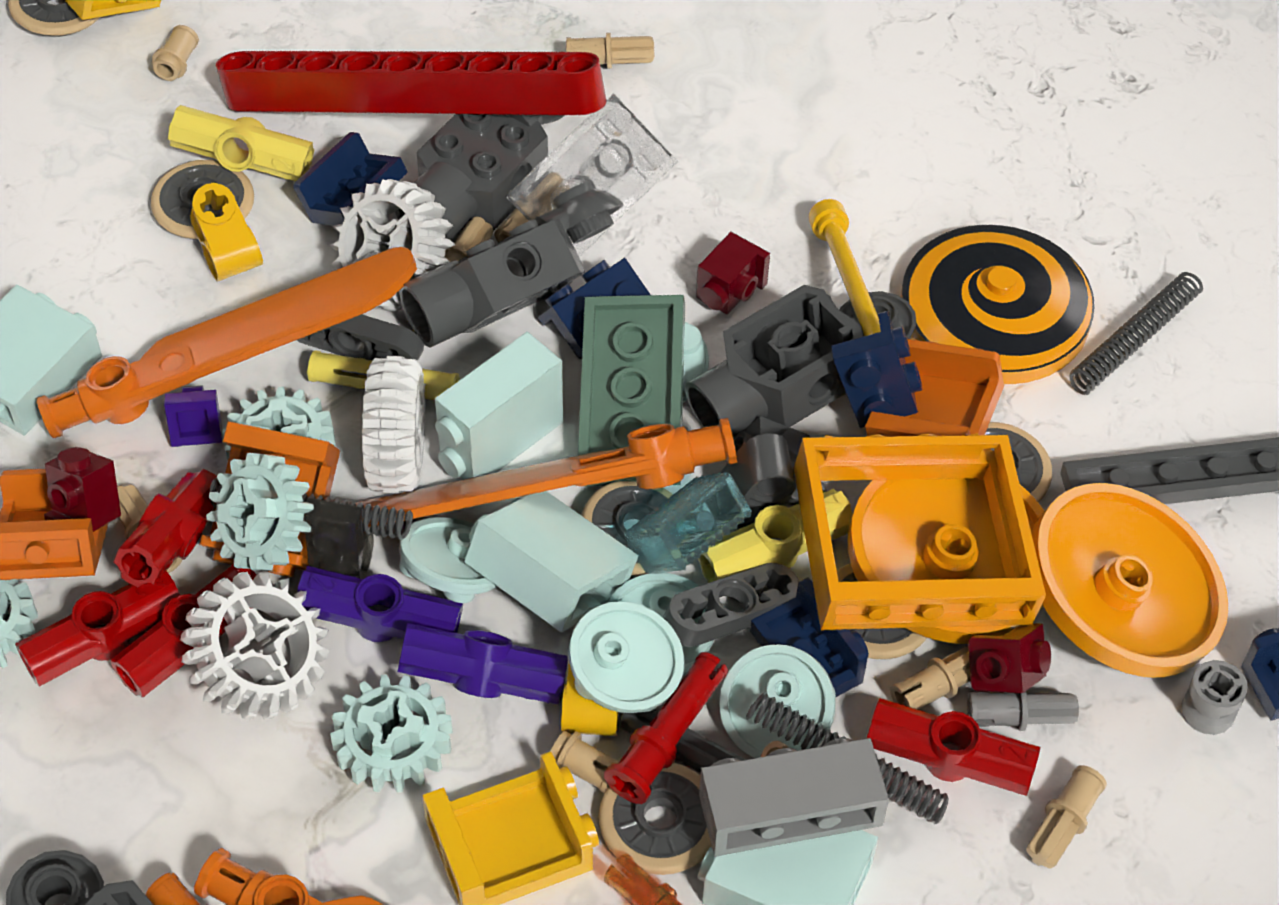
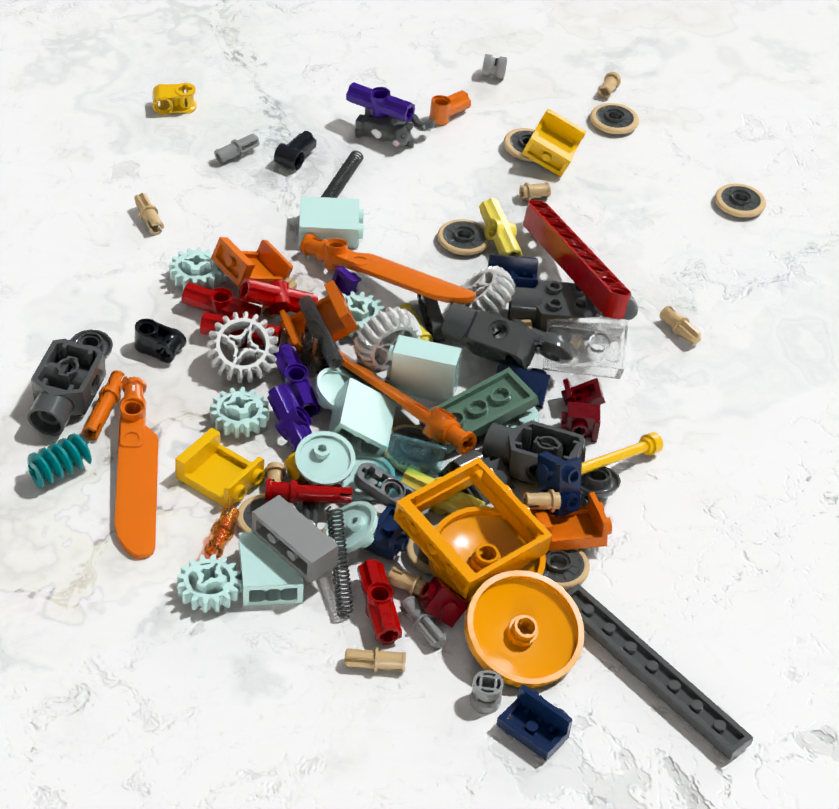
camera: 55 degrees right, 10 degrees down
dark red brick [44,447,121,532] -> none
yellow piece [190,183,263,282] -> none
light aqua gear [207,453,314,571] -> none
dish [900,225,1095,384] -> none
dark grey piece [1069,272,1203,395] -> none
none -> black piece [134,318,187,363]
none -> tan pin [523,489,561,512]
none -> dark red bracket [561,378,606,405]

